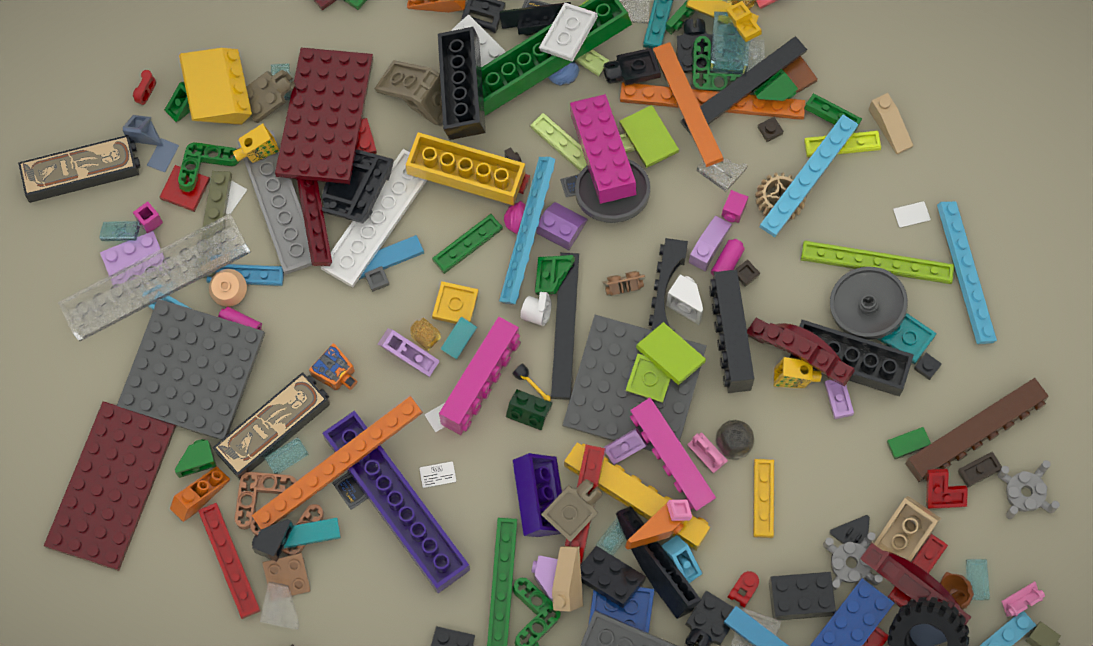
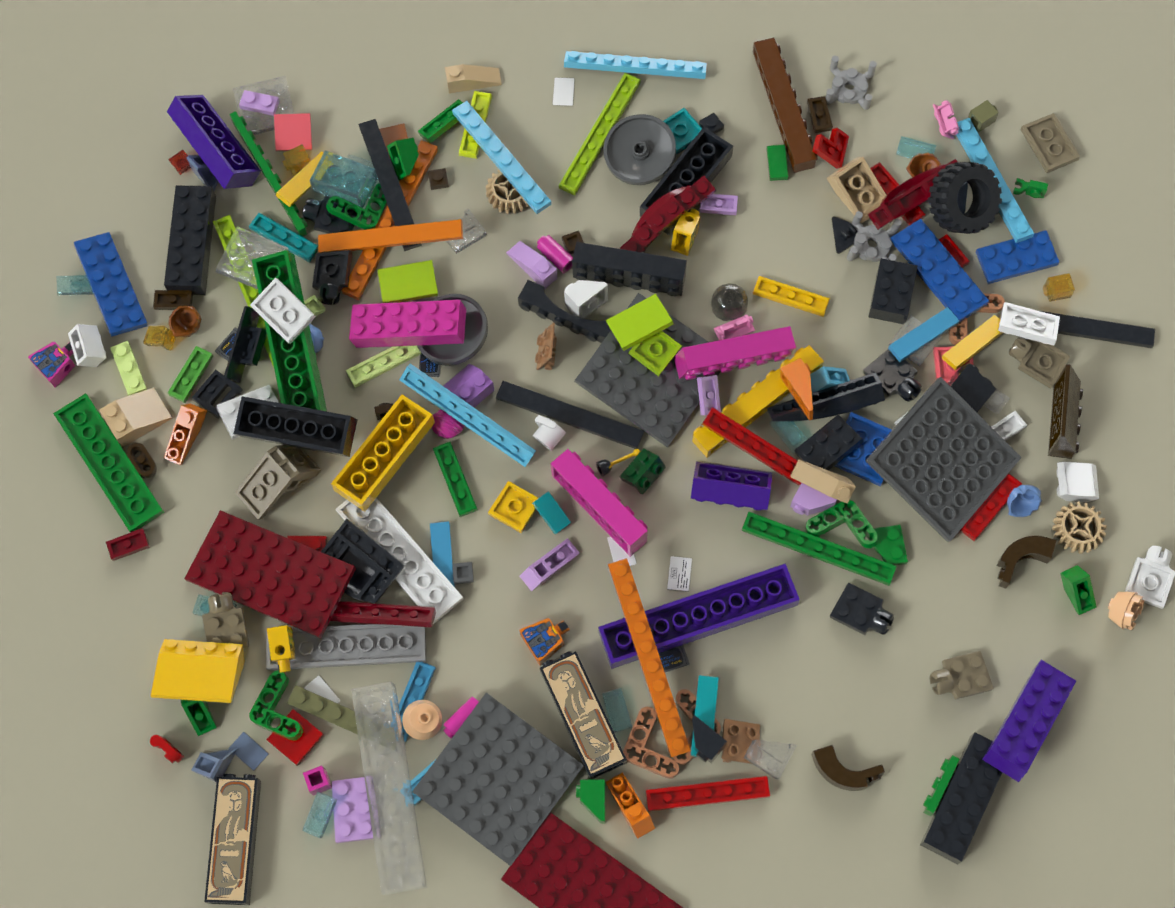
camera: 70 degrees left, 0 degrees up
clear yellow brick [410,317,441,351] -> none
green wing [535,255,575,295] -> none
dark tan plate [541,479,602,542] -> none
bright pink tile [667,500,692,521] -> none
dark pink brick [722,190,748,223] -> none
yellow slope [726,1,762,42] -> none
red plate [727,571,759,608] -> none

